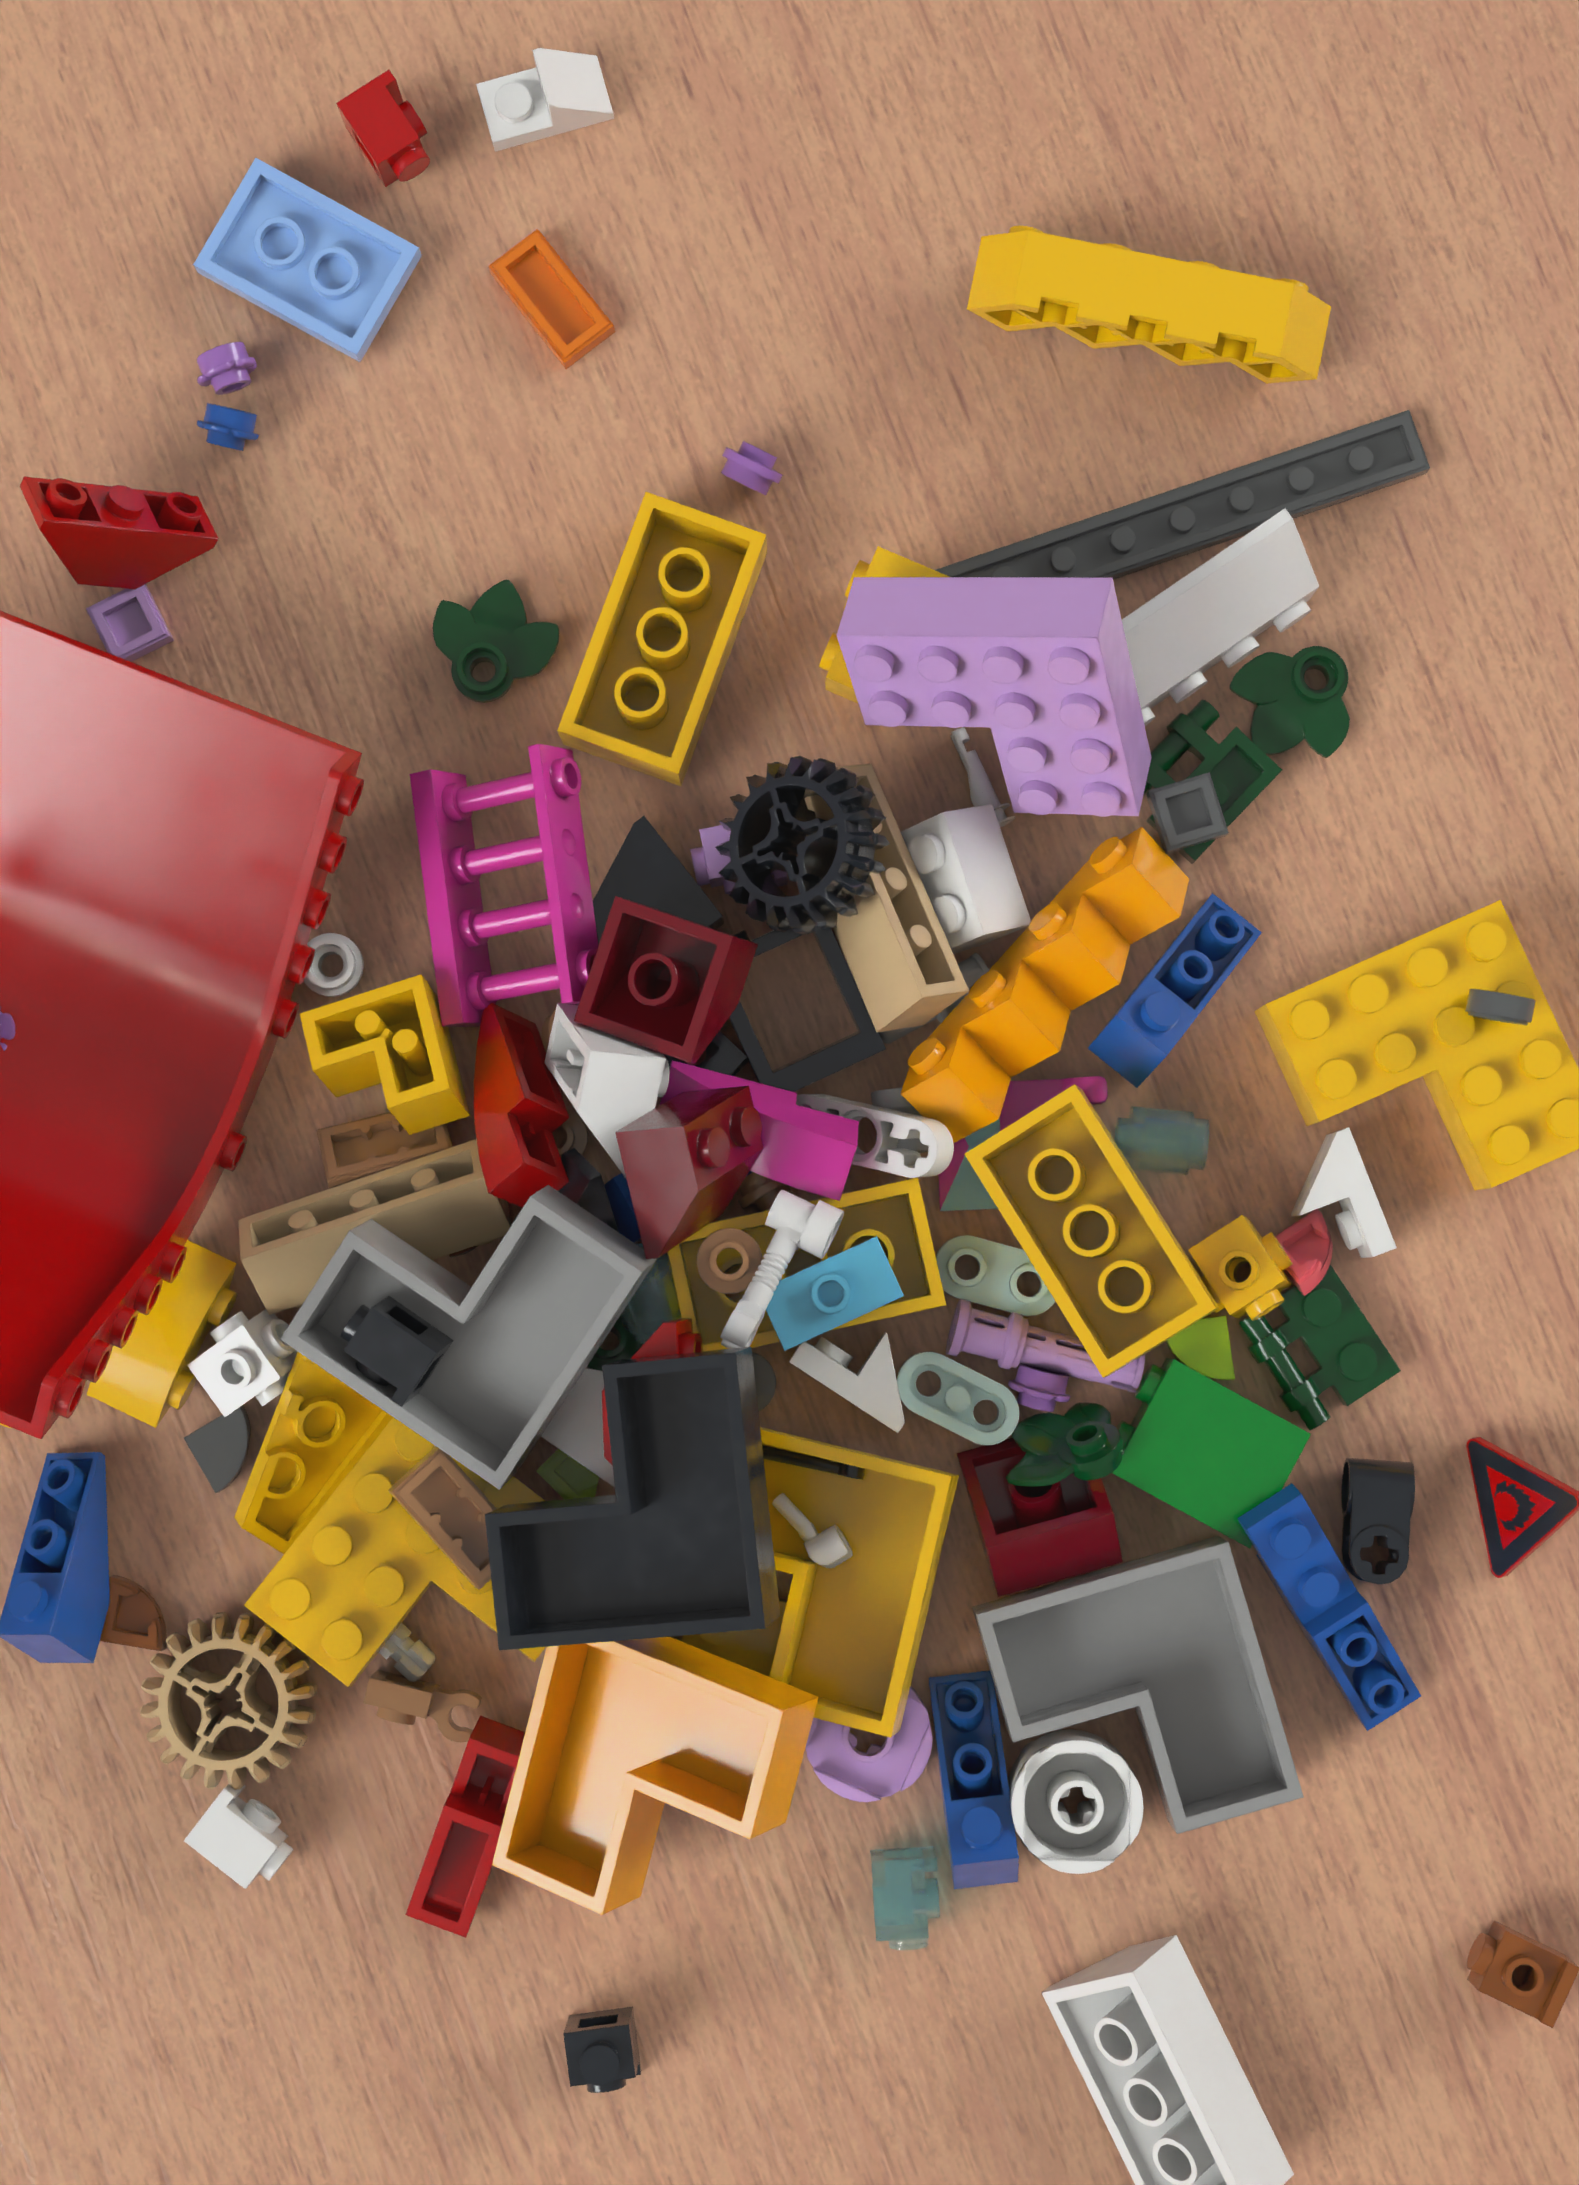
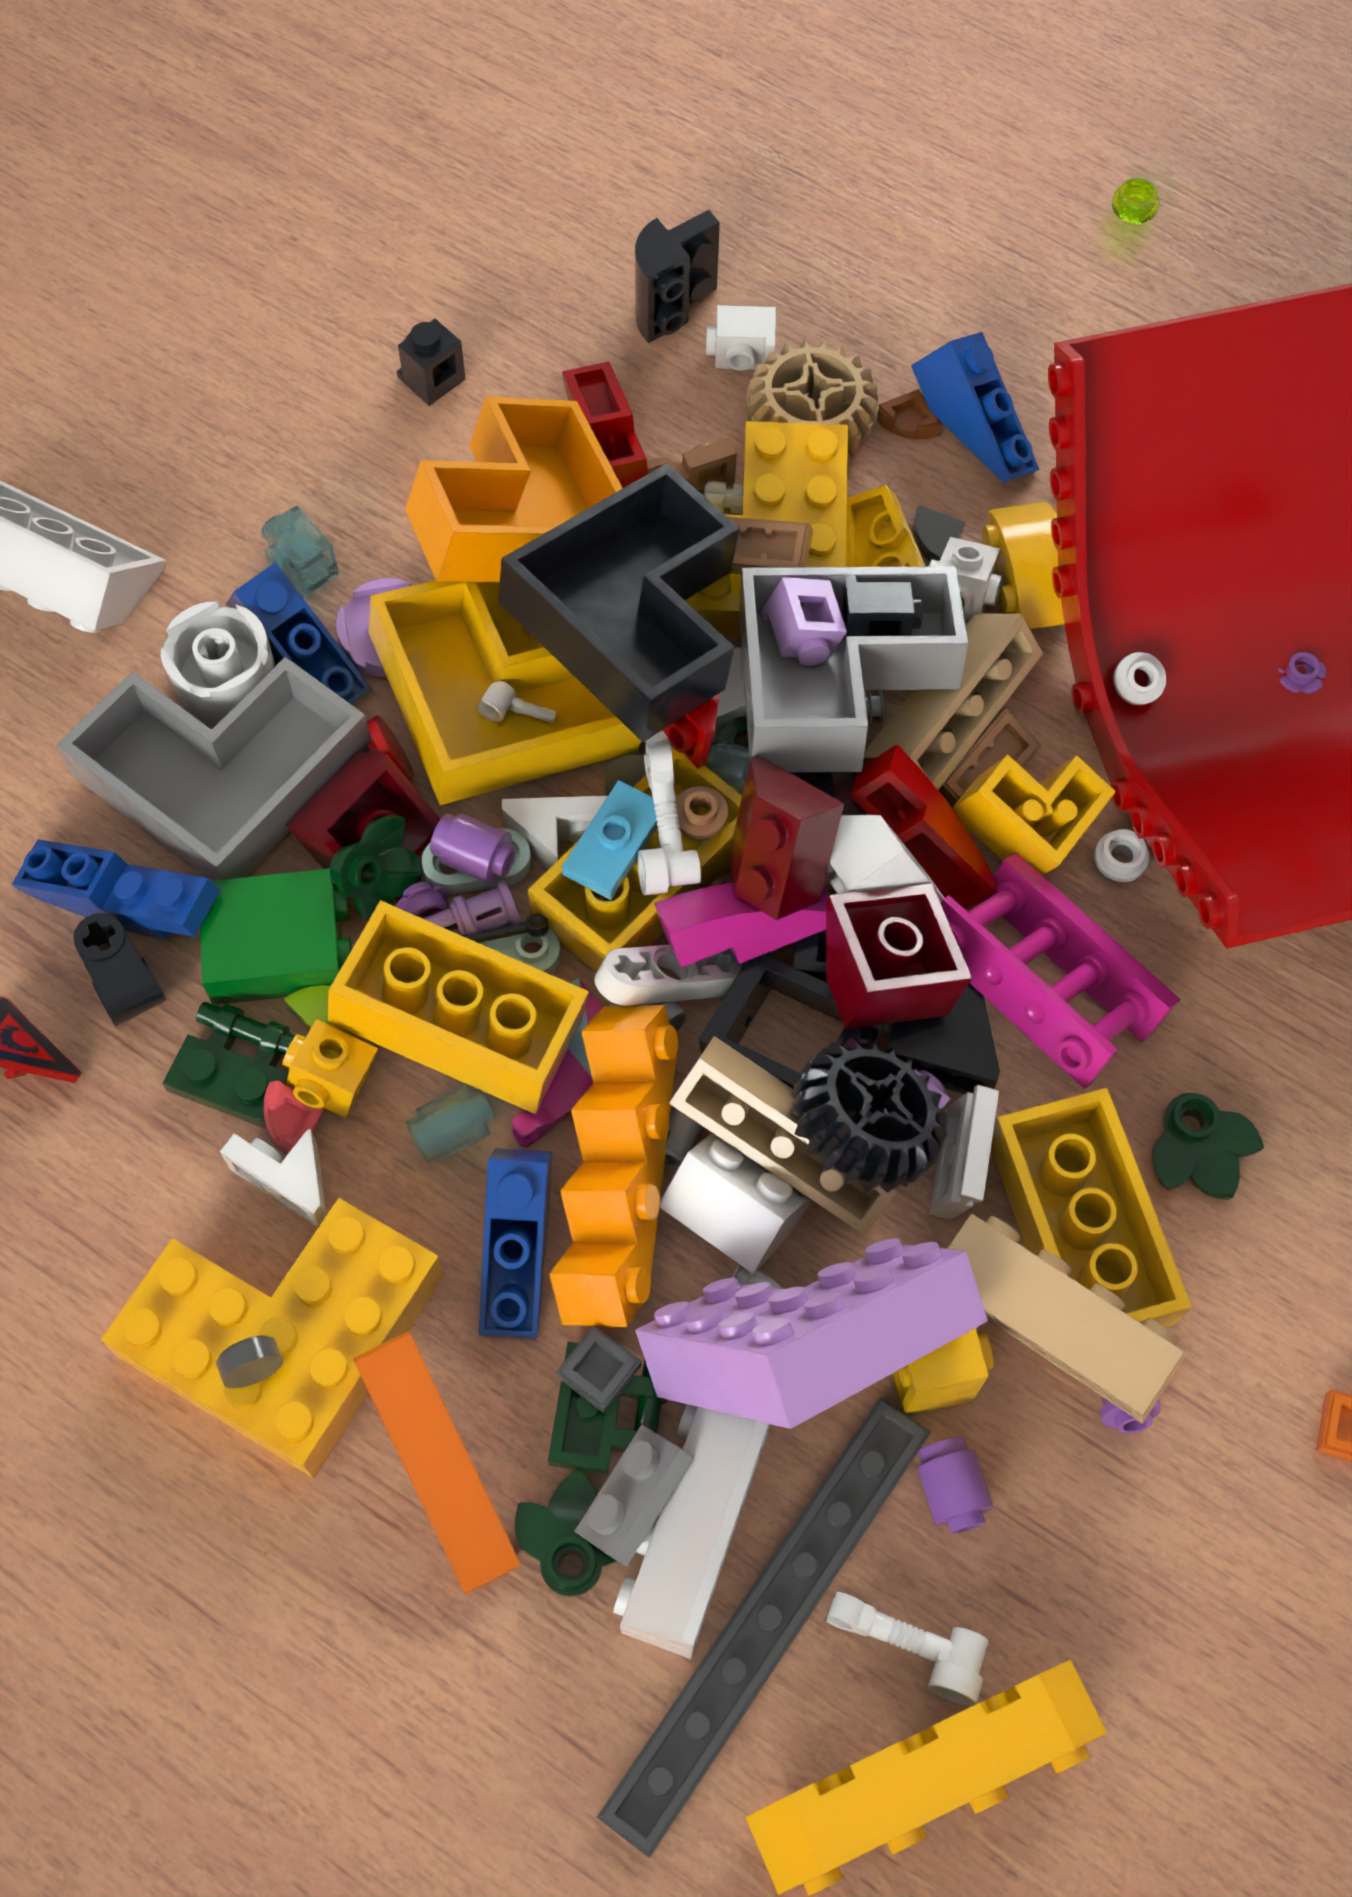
camera: 140 degrees right, 20 degrees down
none -> orange slope [353,1331,521,1595]
none -> red piece [367,715,414,780]
none -> medium lavender brick [430,813,517,883]
none -> black hinge [461,913,549,943]
none -> light grey plate [574,1425,694,1567]
none -> black brick [635,210,720,343]
none -> lavender brick [761,577,847,666]
none -> white brick [826,1592,989,1707]
none -> medium lavender brick [917,1436,994,1534]
none -> white plate [929,1085,999,1220]
none -> tan brick [947,1213,1184,1424]
none -> white plate [1113,652,1166,705]

